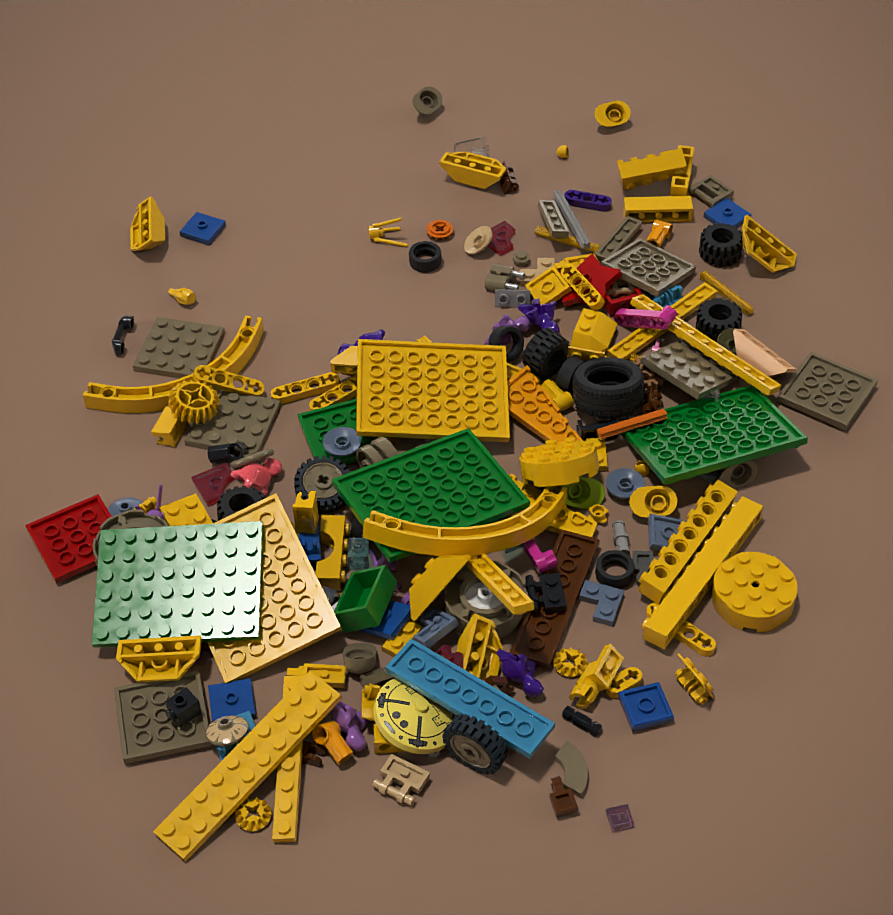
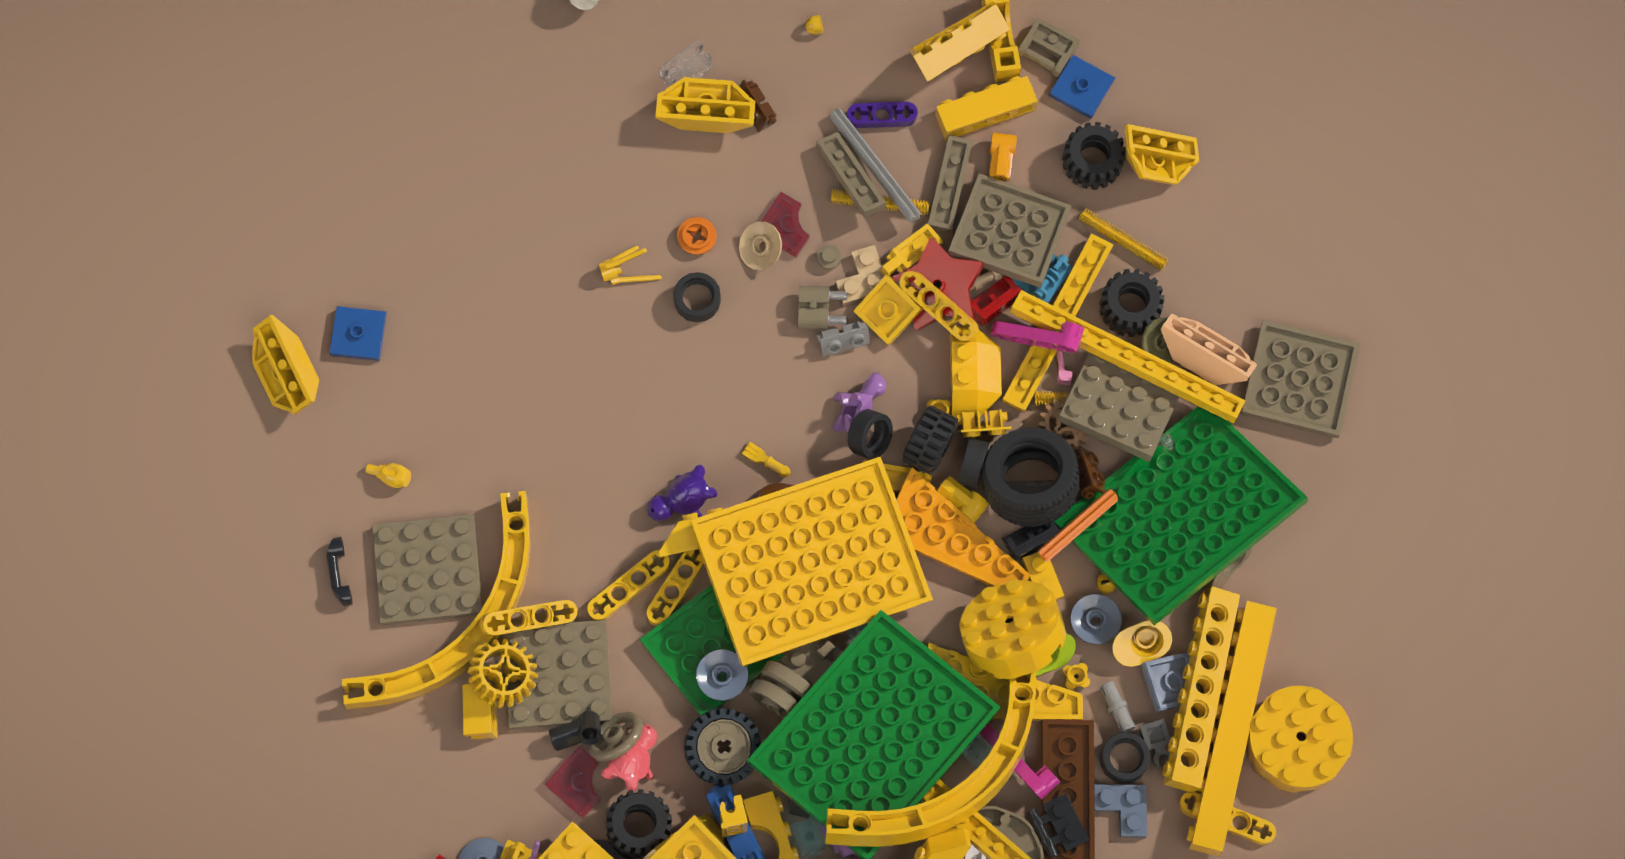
camera: 25 degrees left, 25 degrees up
dark purple animal [518,298,560,334] -> none

